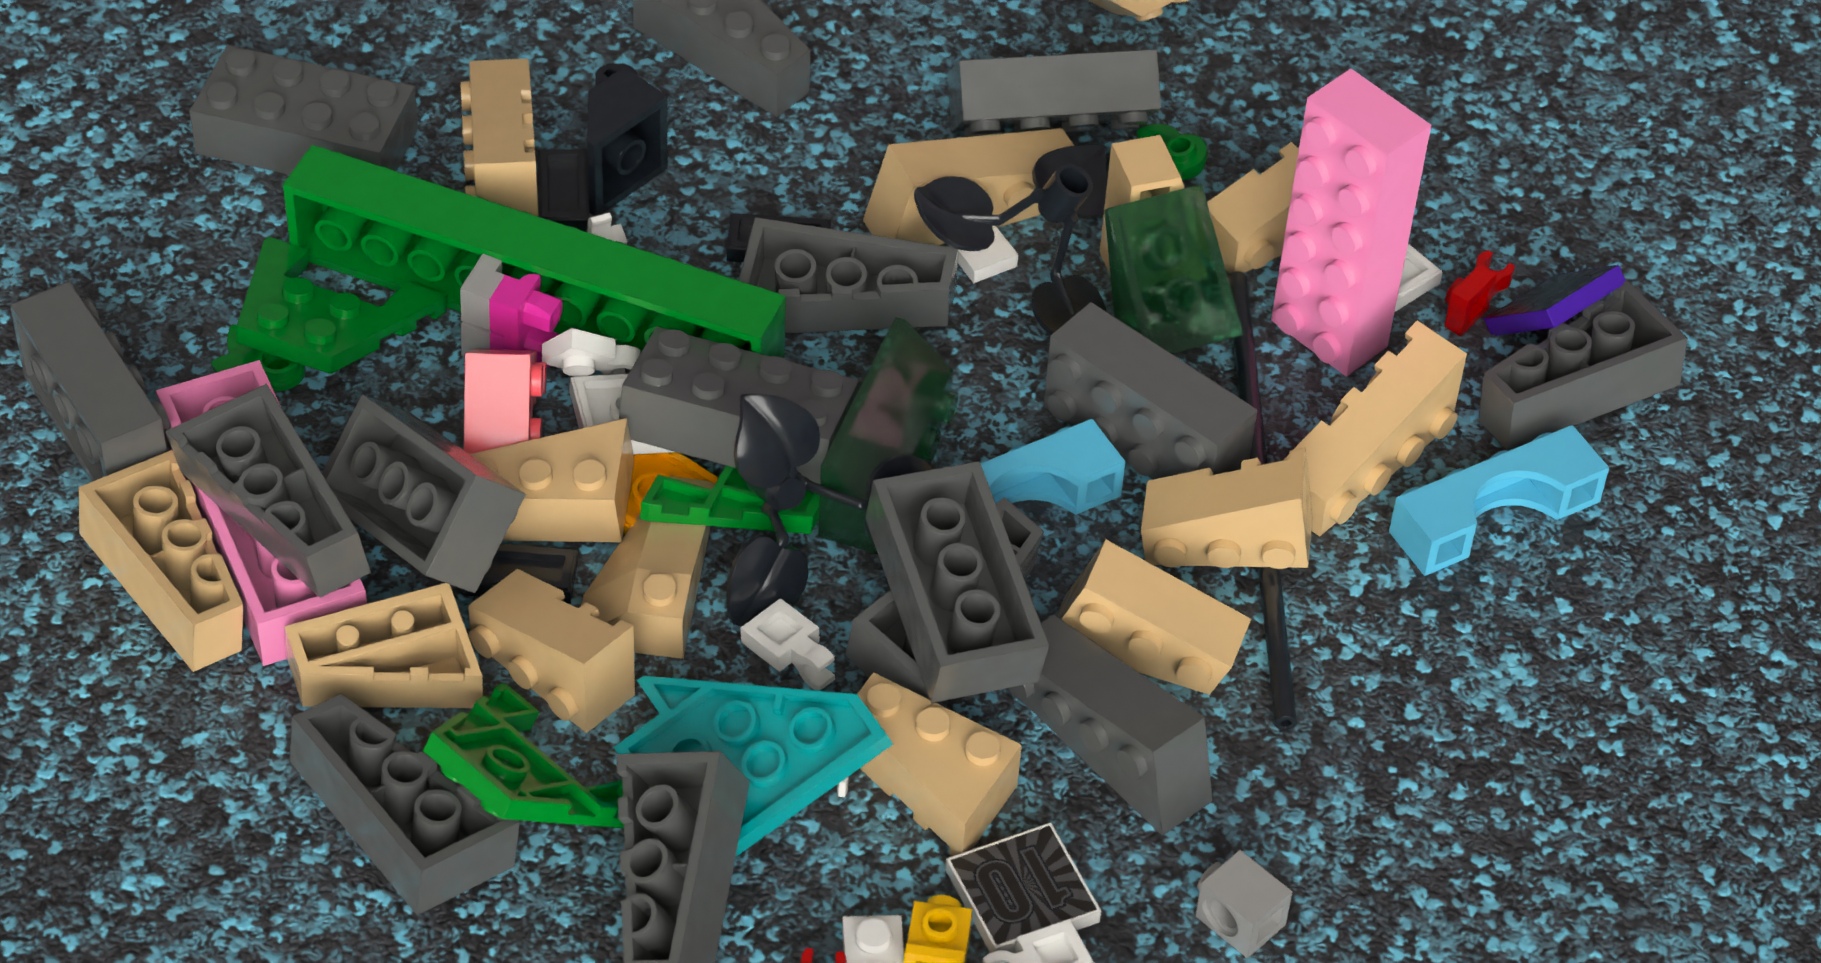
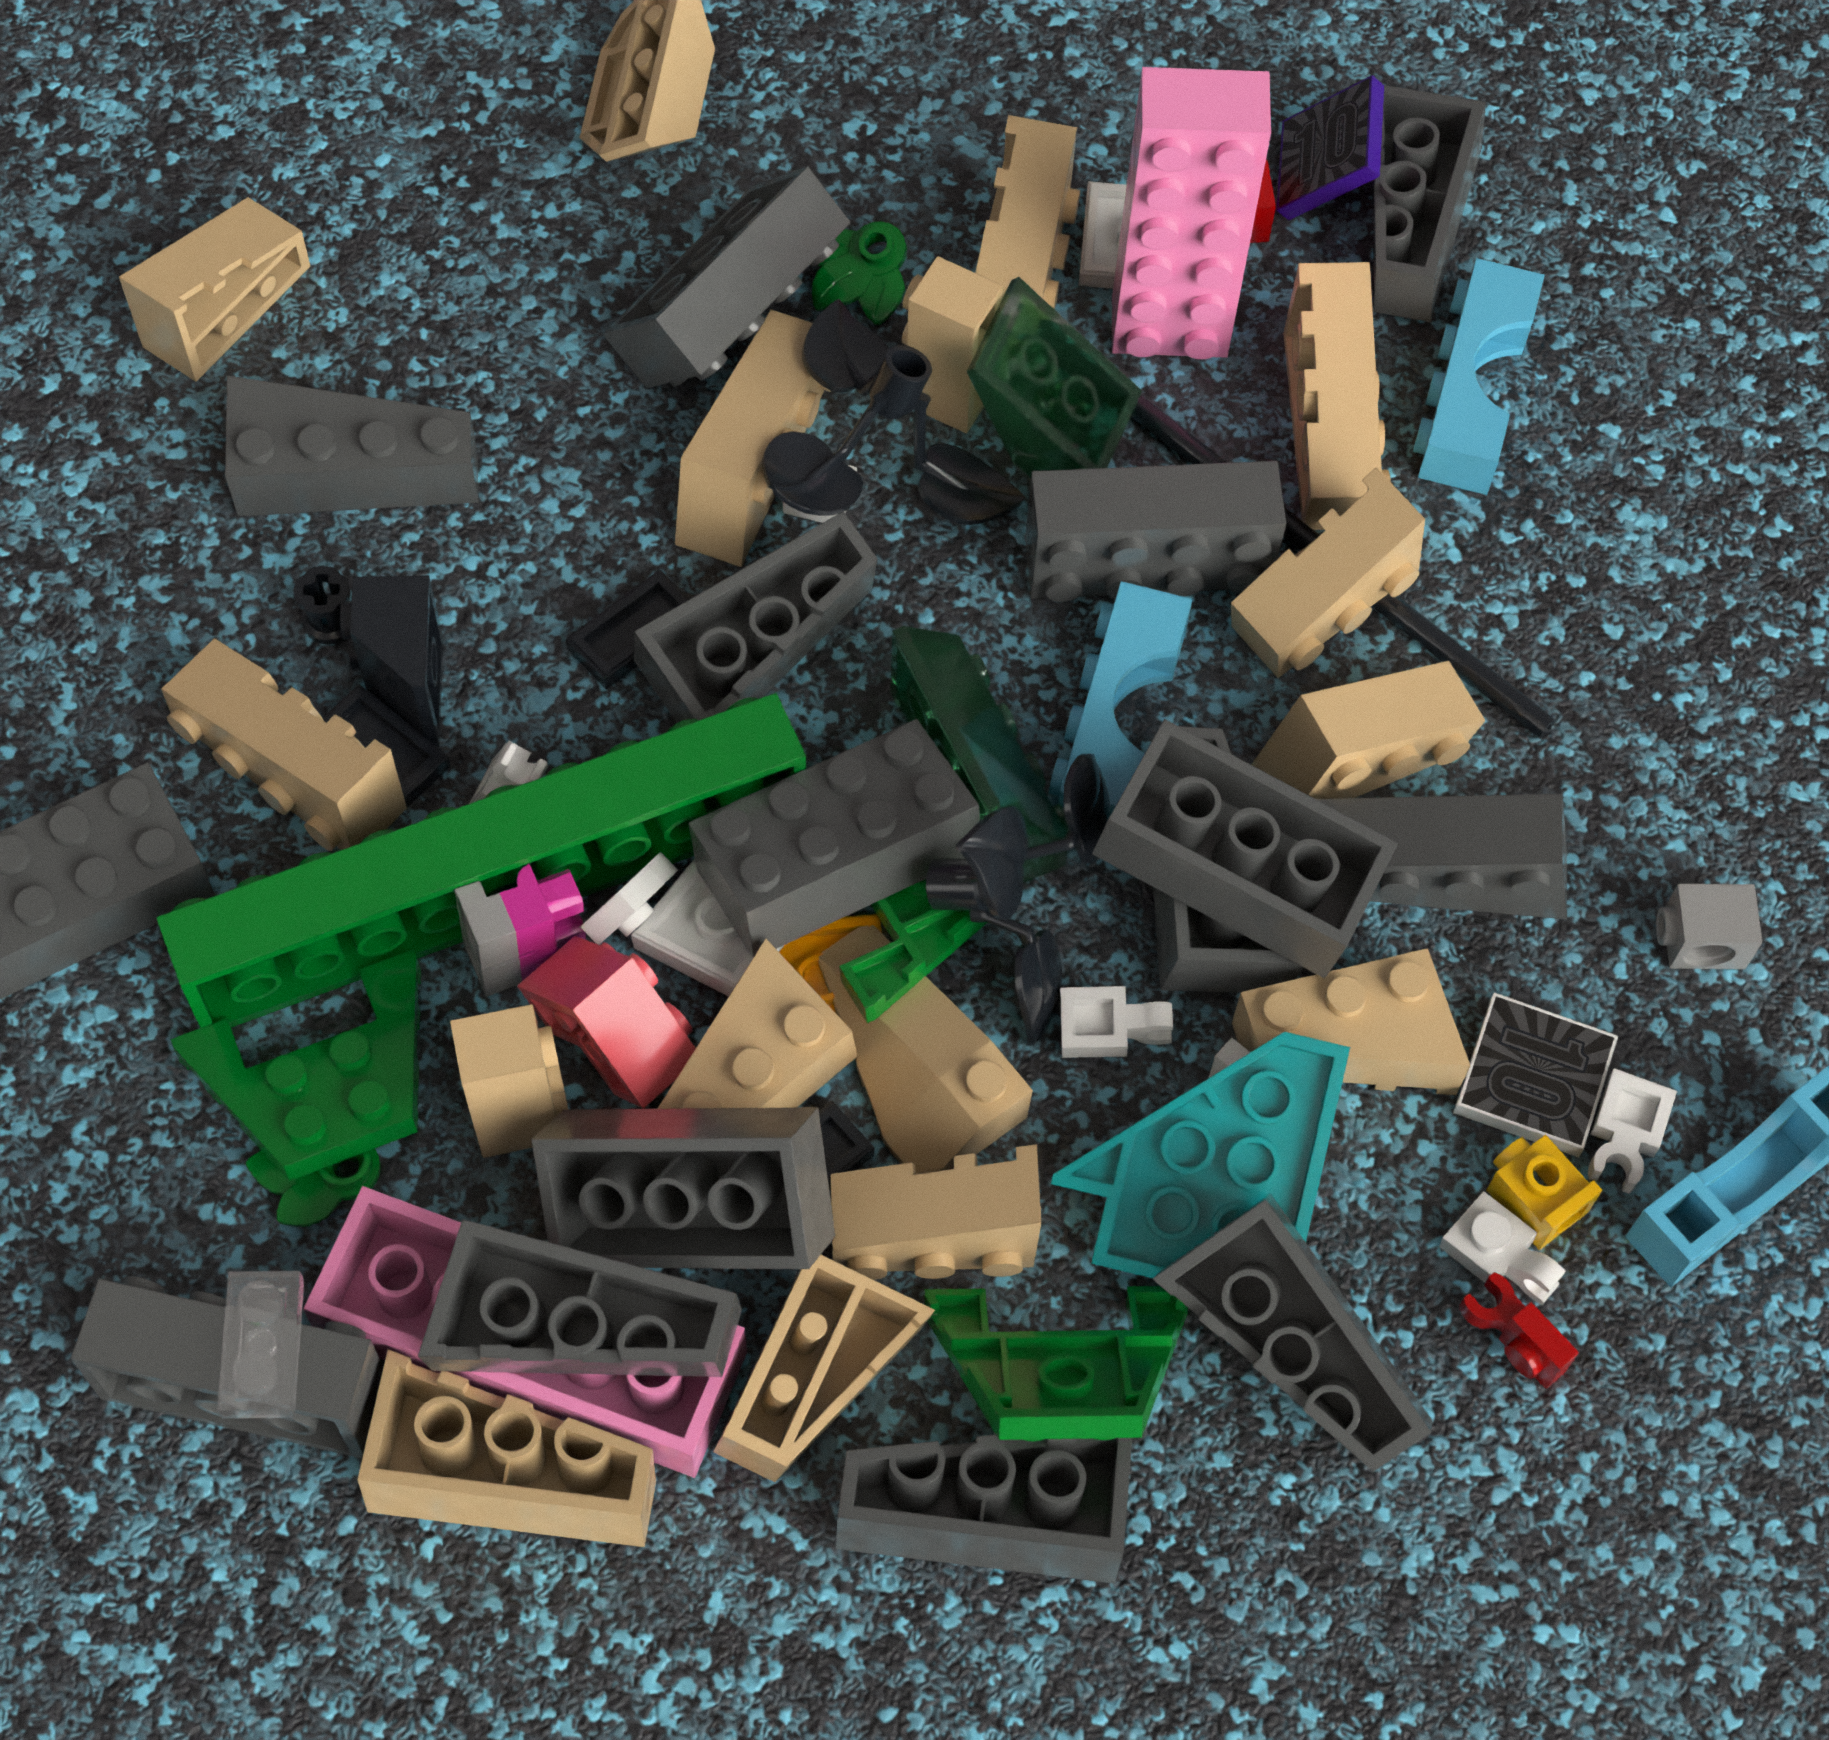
camera: 45 degrees left, 15 degrees up
none -> clear plate [217,1271,304,1419]
none -> tan wedge [450,1004,568,1158]

